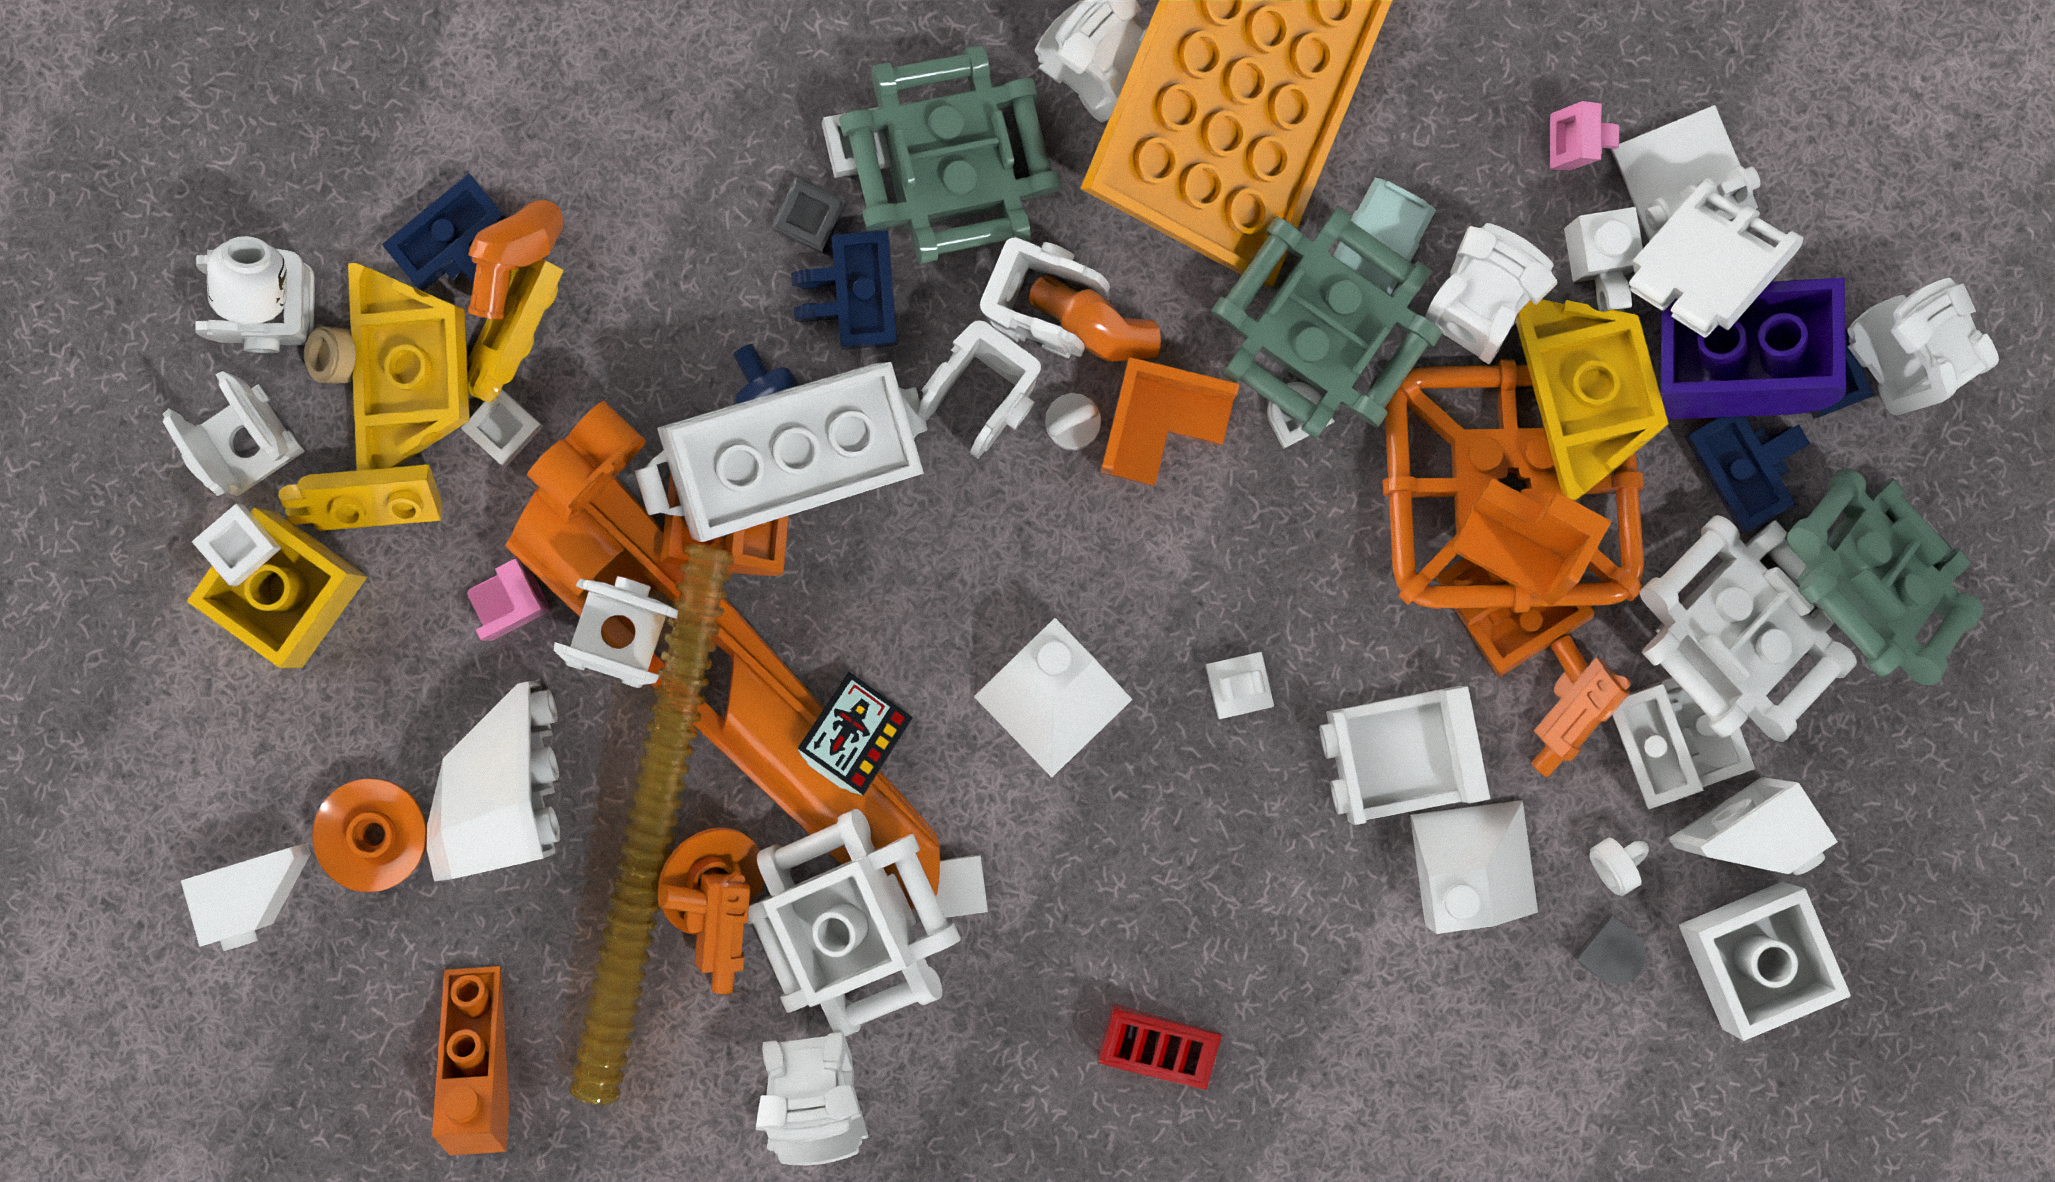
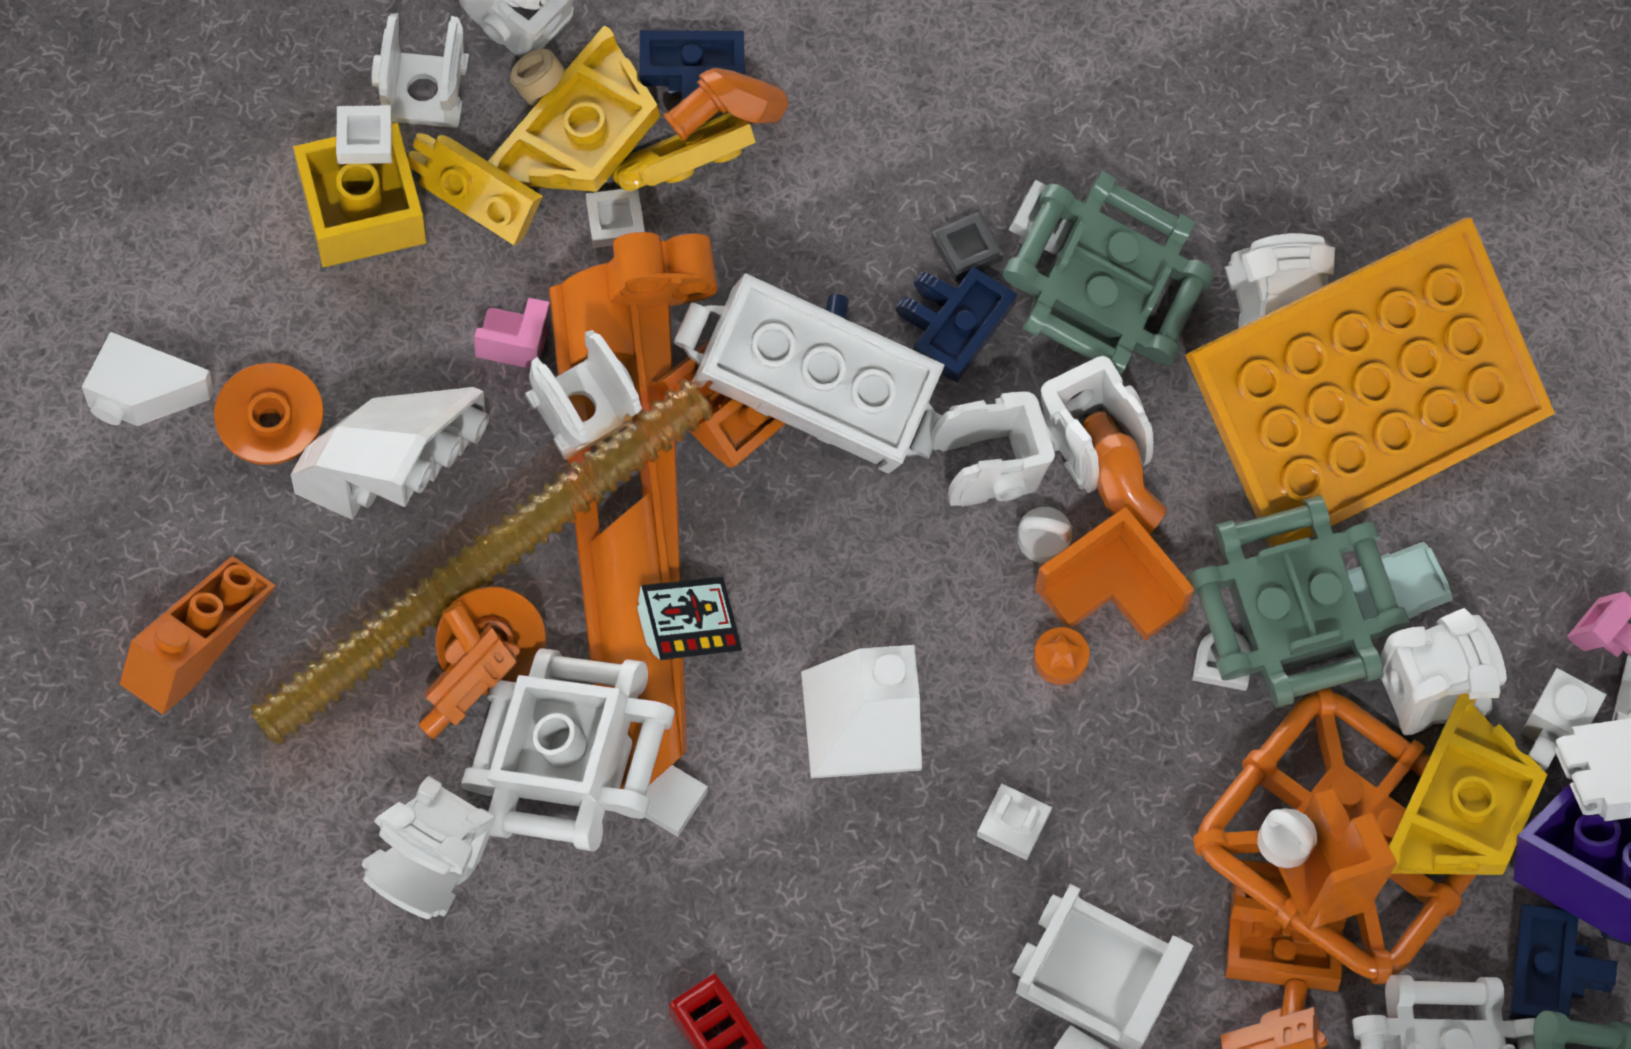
camera: 30 degrees right, 20 degrees down
none -> orange tile [1033,627,1090,685]
none -> white tile [1257,808,1317,868]

